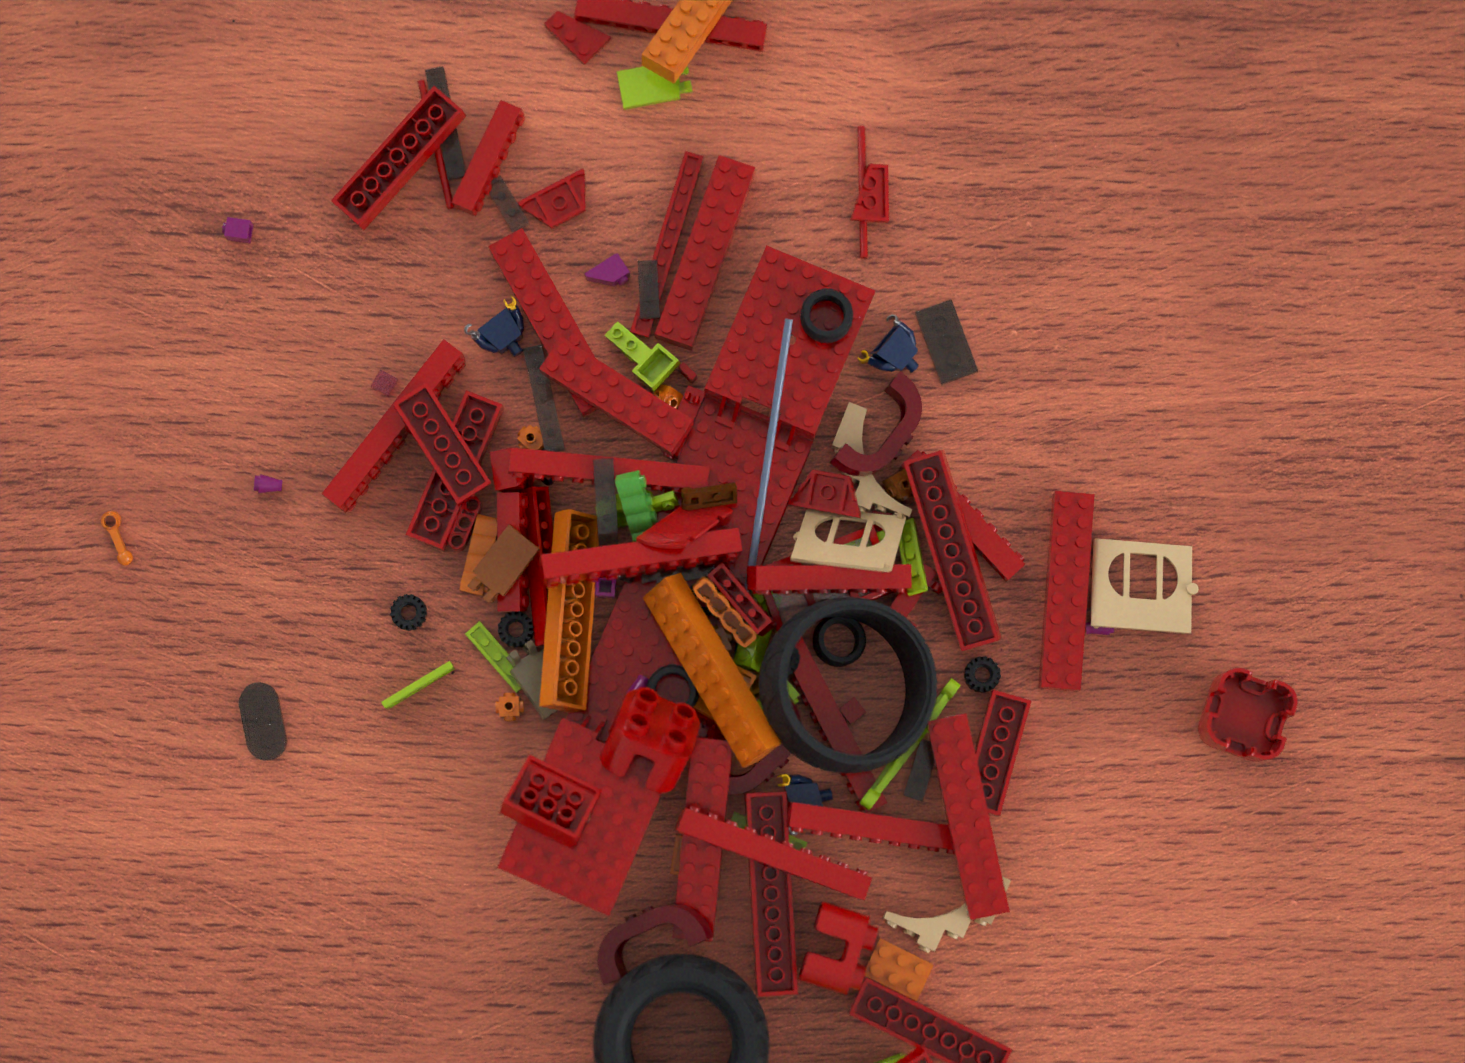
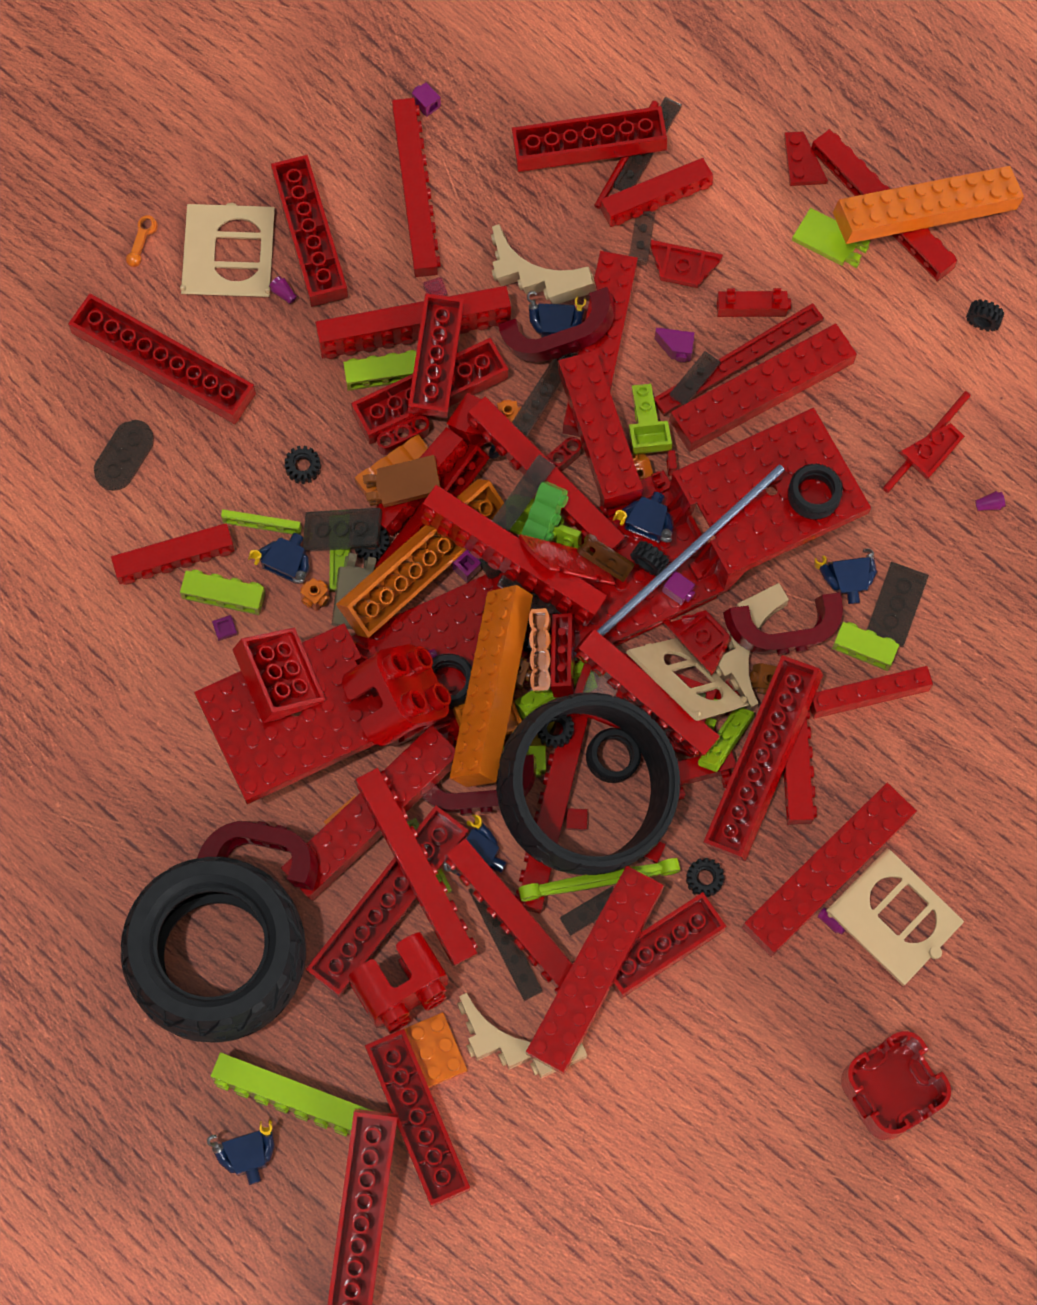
camera: 40 degrees right, 10 degrees down
none -> red brick [68,293,256,424]
none -> red brick [111,523,235,585]
none -> tan door [180,203,275,297]
none -> lime brick [180,570,265,615]
none -> magenta tile [212,615,237,641]
none -> dark blue torso [248,533,310,584]
none -> red brick [271,154,348,307]
none -> clear smoke tile [303,507,382,552]
none -> lime brick [343,350,416,391]
none -> red brick [392,98,441,278]
none -> clear smoke tile [468,888,543,1001]
none -> tan arch [491,224,597,304]
none -> dark red arch [498,287,615,362]
none -> red beam [546,437,582,472]
none -> dark blue torso [613,492,673,543]
none -> black tyre [630,541,669,576]
none -> magenta brick [662,571,695,606]
none -> red brick [716,288,791,317]
none -> red brick [810,666,933,719]
none -> lime brick [832,622,899,671]
none -> black tyre [966,299,1004,331]
none -> magenta cone [975,491,1006,511]

